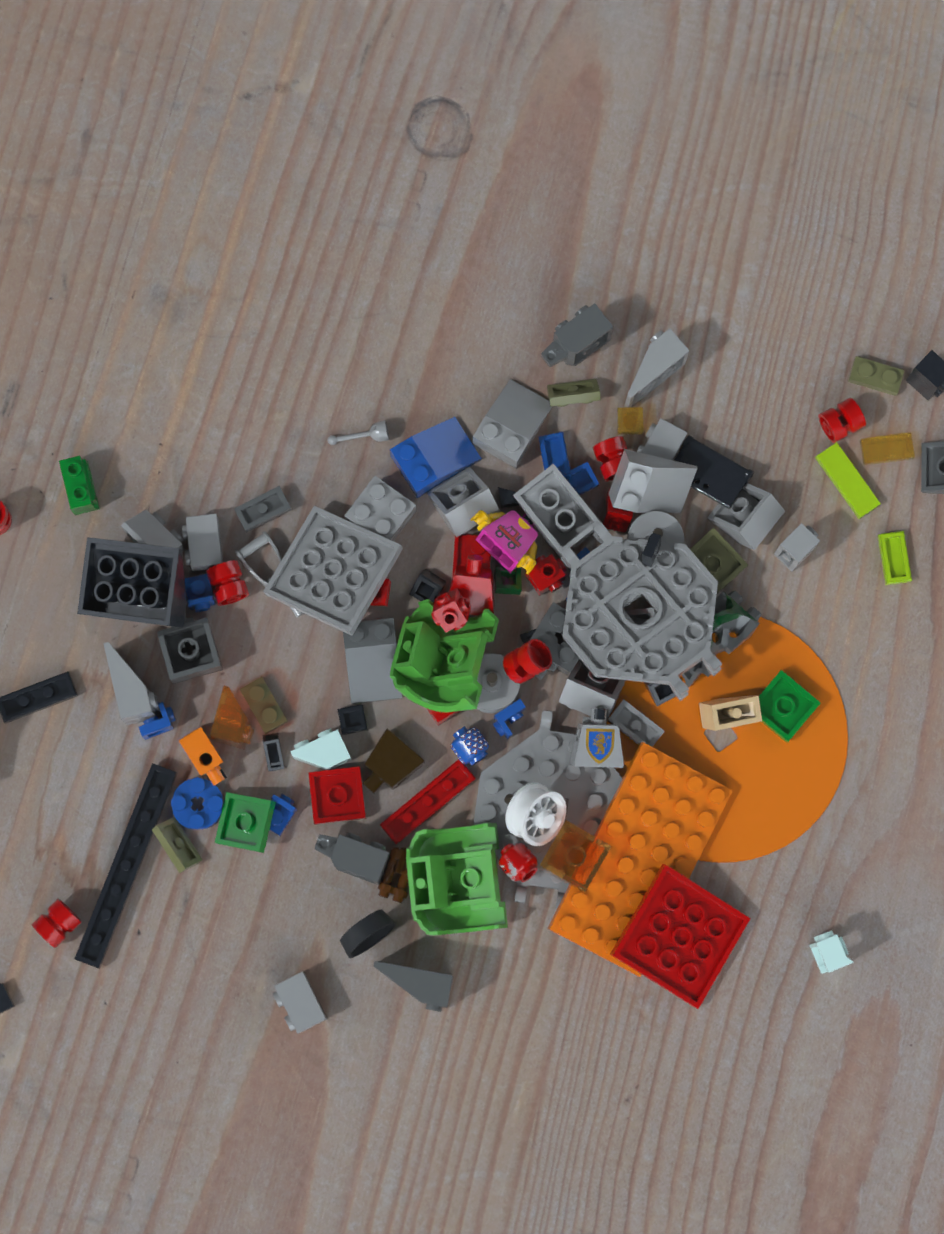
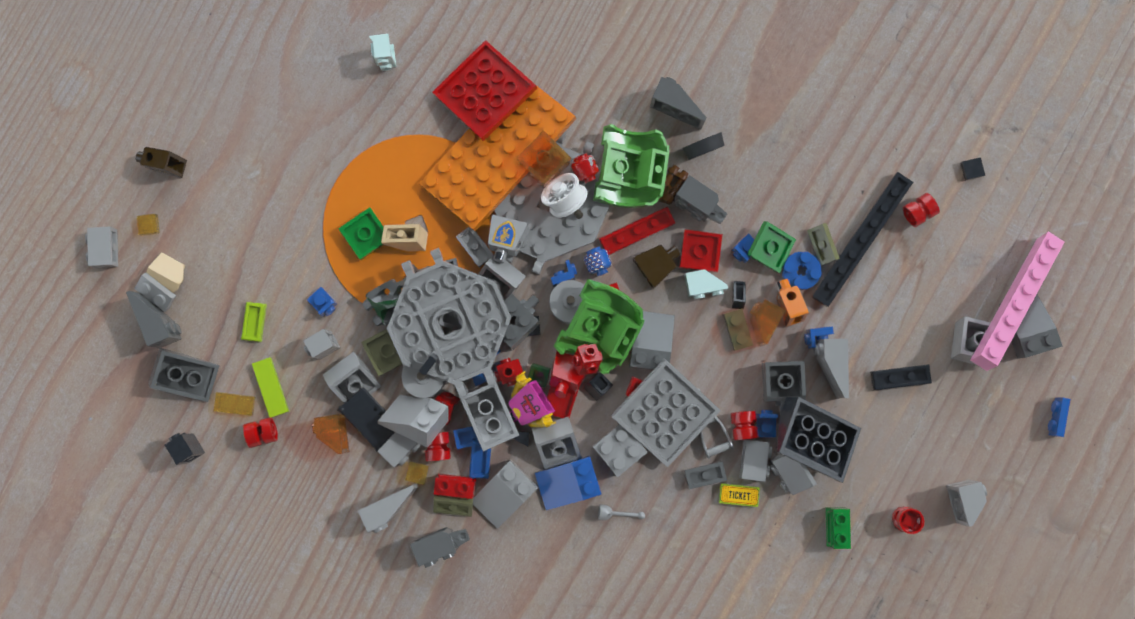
camera: 160 degrees left, 5 degrees up
light grey brick [273,971,327,1034] -> none
black tile [337,704,368,735] -> none
red wheel [503,639,552,684] -> none
olive plate [848,356,905,396] -> none
none -> blue bracket [307,287,337,317]
none -> clear orange slope [312,414,350,454]
none -> red window [434,473,477,499]
none -> tile [719,483,760,507]

